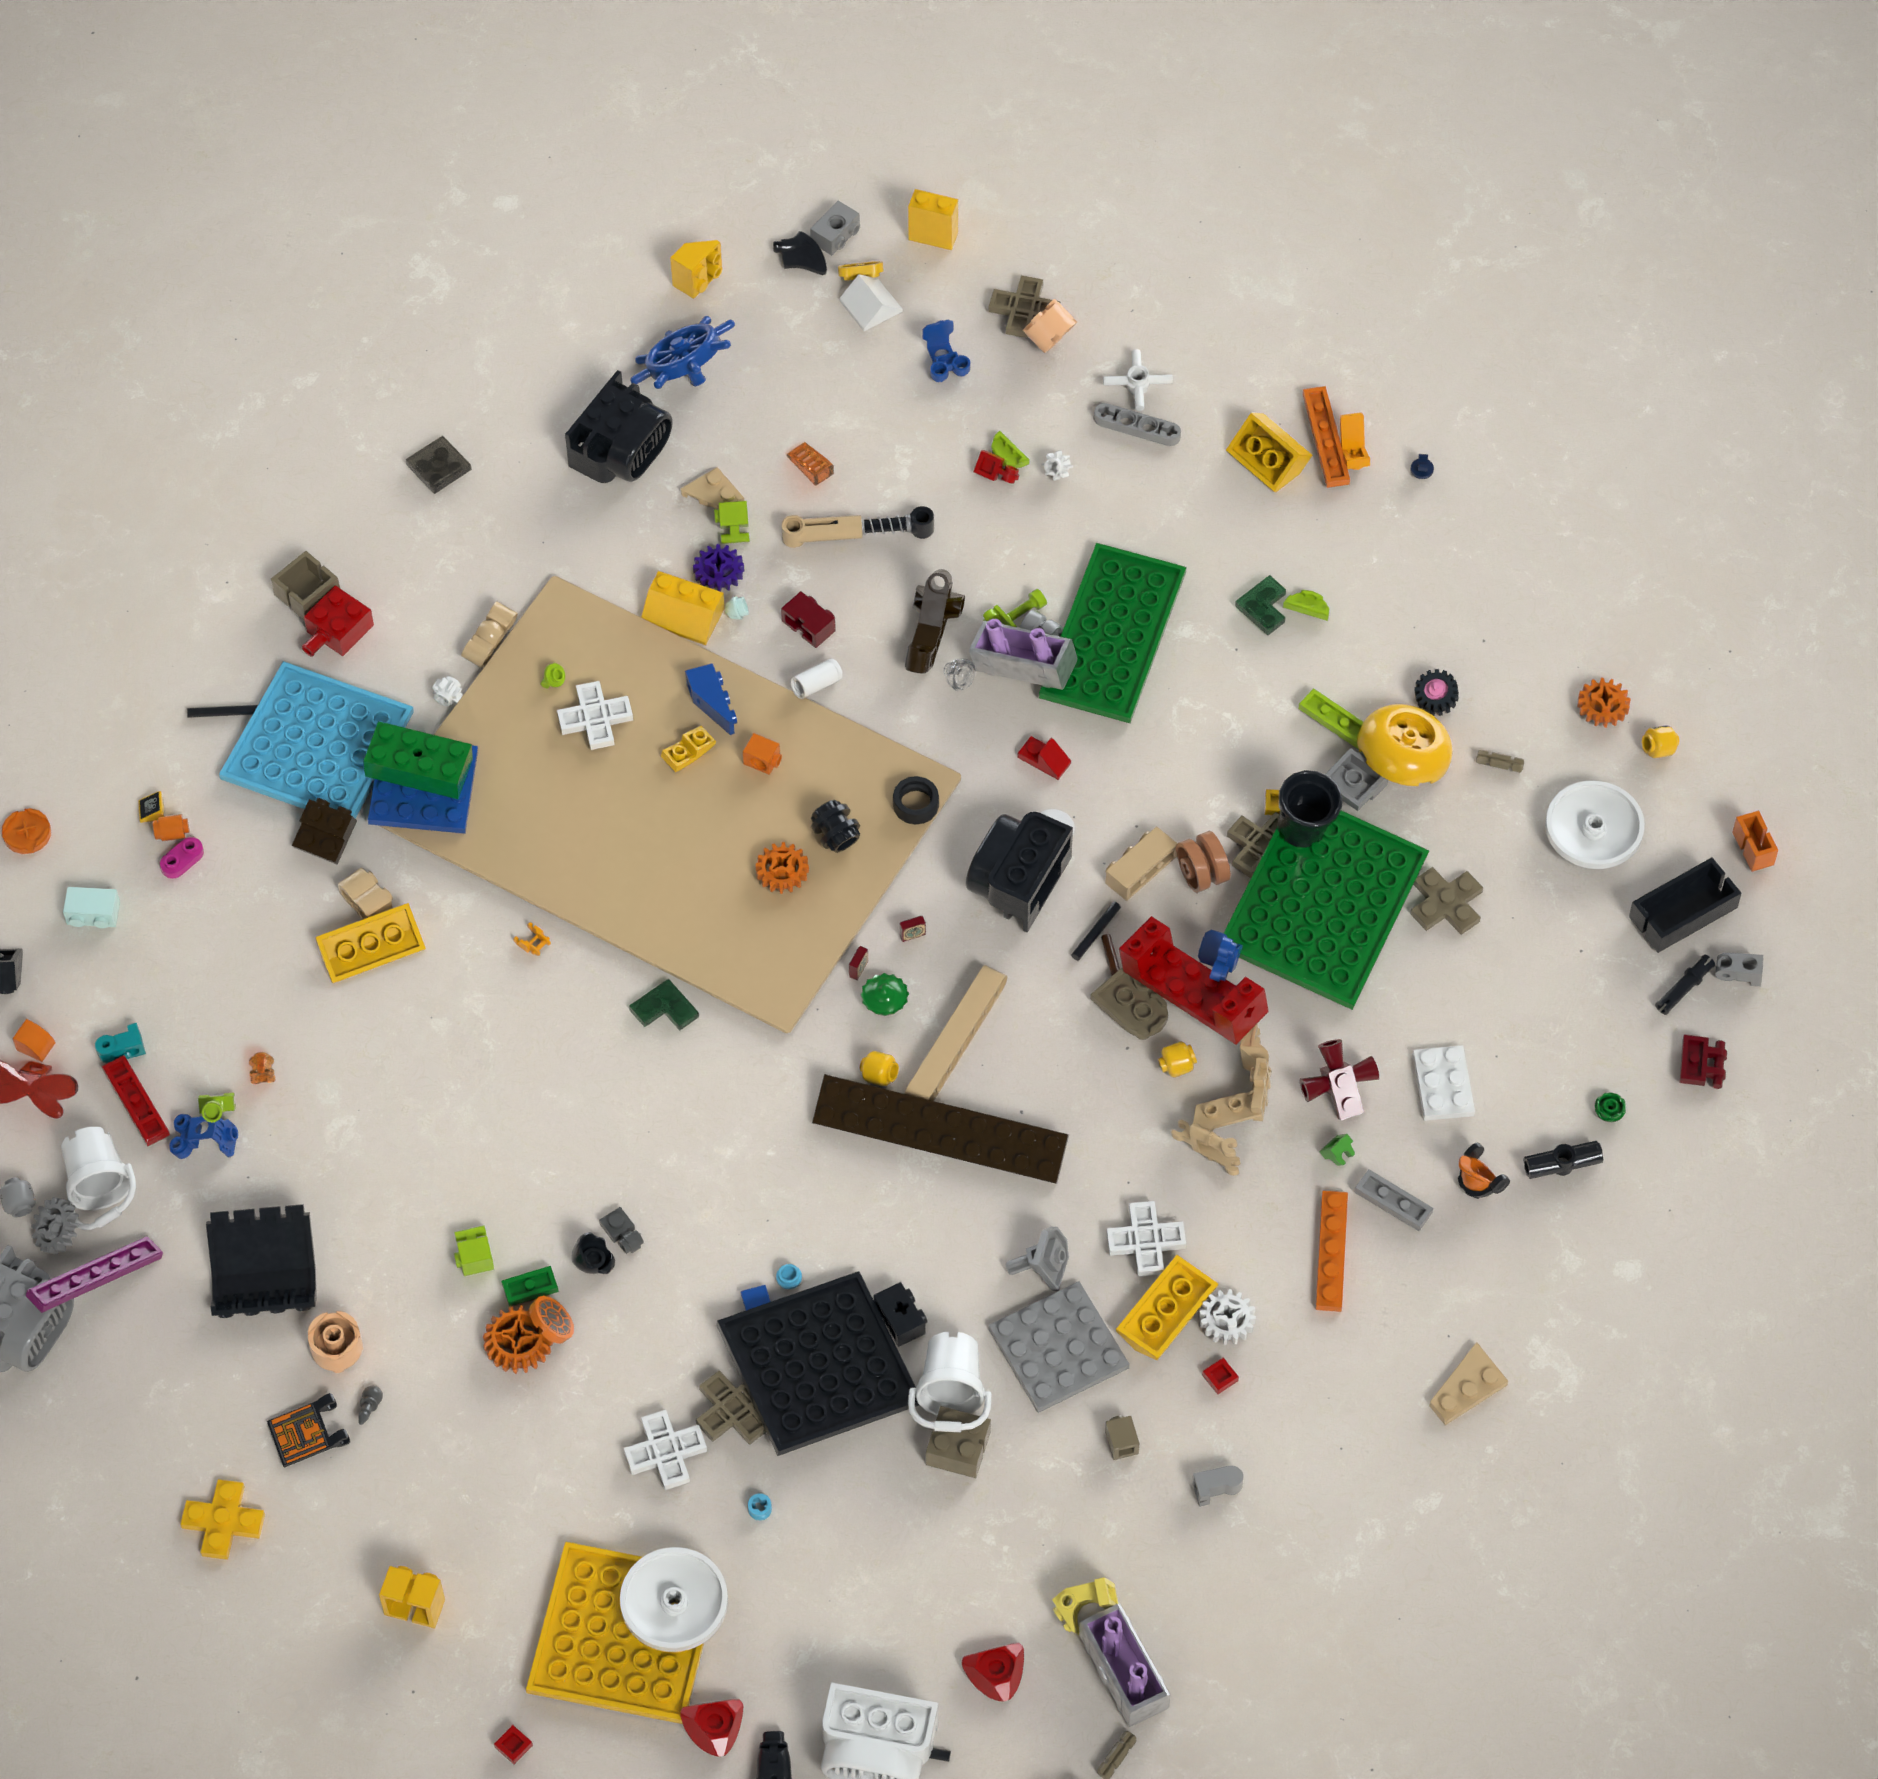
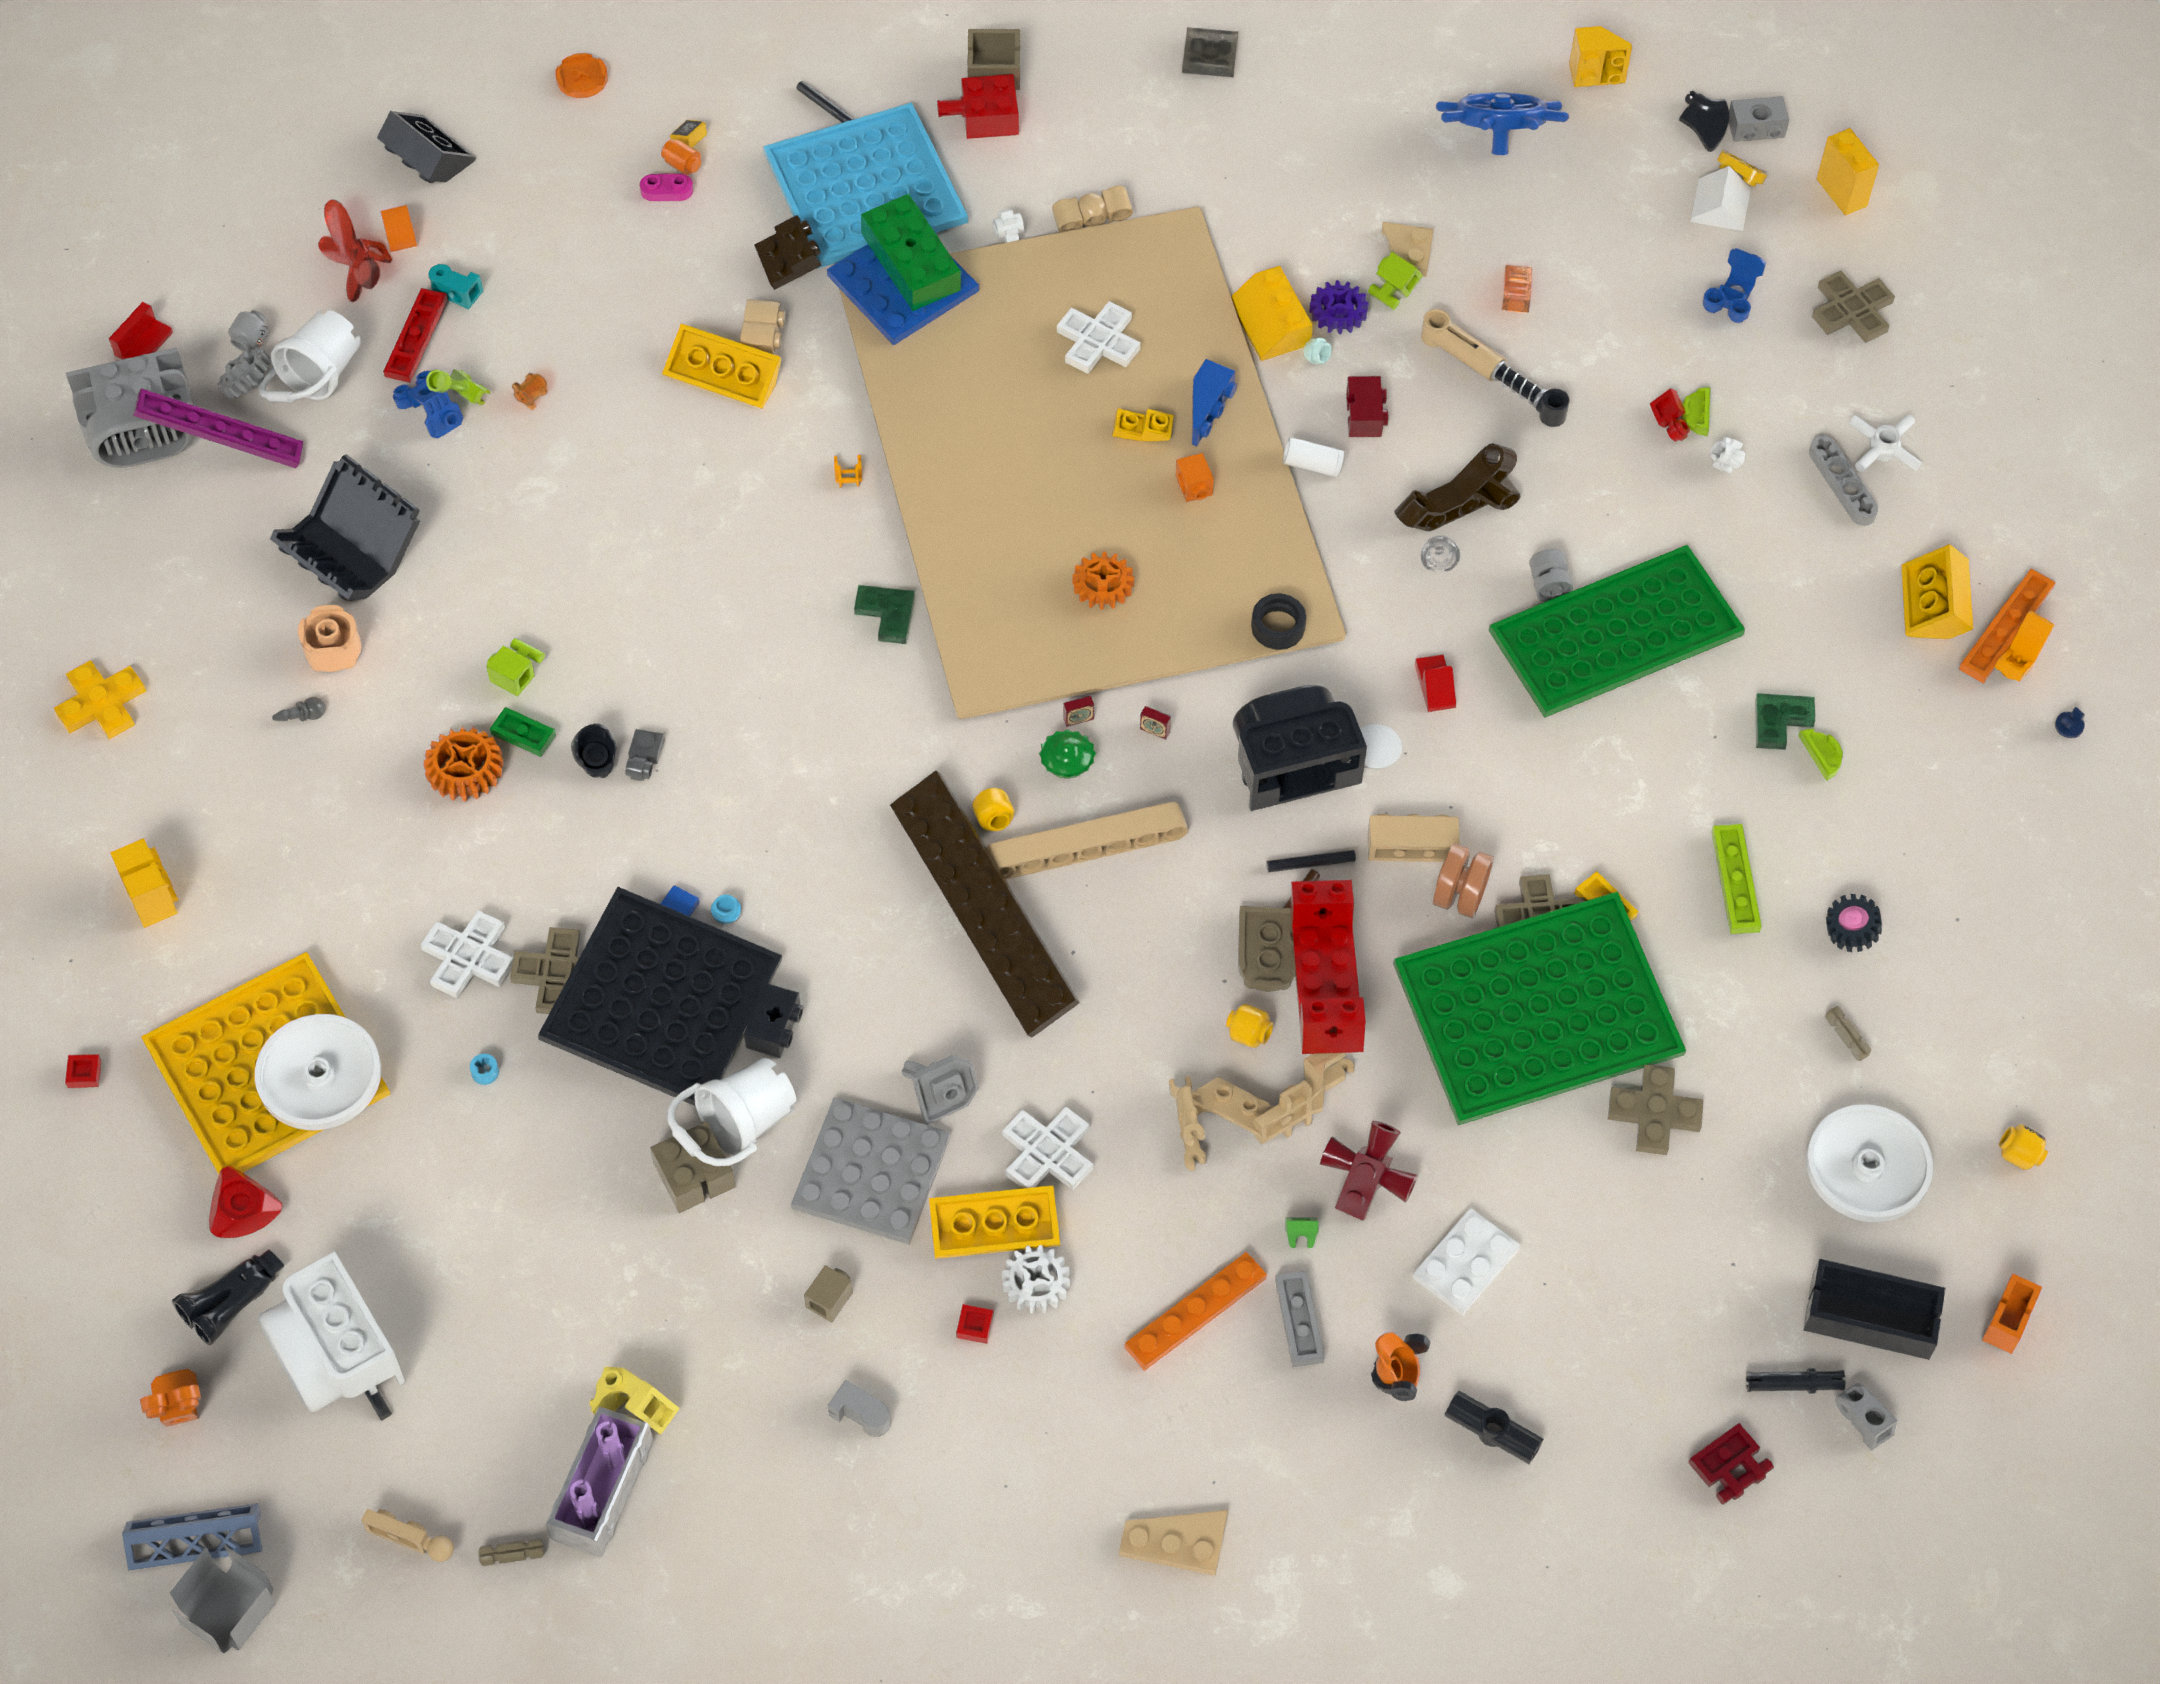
camera: 45 degrees right, 0 degrees up
light aqua brick [63,887,120,928] -> none
flag [267,1393,350,1468] -> none
orange tile [529,1296,574,1344] -> none
lime plate [540,663,565,689] -> none
black brick [565,370,673,483] -> none
black piece [811,800,860,853] -> none
red hat [961,1642,1024,1702] -> none
piece [969,619,1077,690] -> none
lime bar [983,589,1047,628] -> none
light nougat brick [1023,299,1077,353] -> none
blue piece [1198,929,1243,982] -> none
black piece [1278,770,1342,848] -> none
light grey plate [1325,748,1388,811] -> none
yellow brick [1357,704,1453,786] -> none
orange gear [1577,678,1631,728] -> none
green plate [1595,1092,1626,1122] -> none

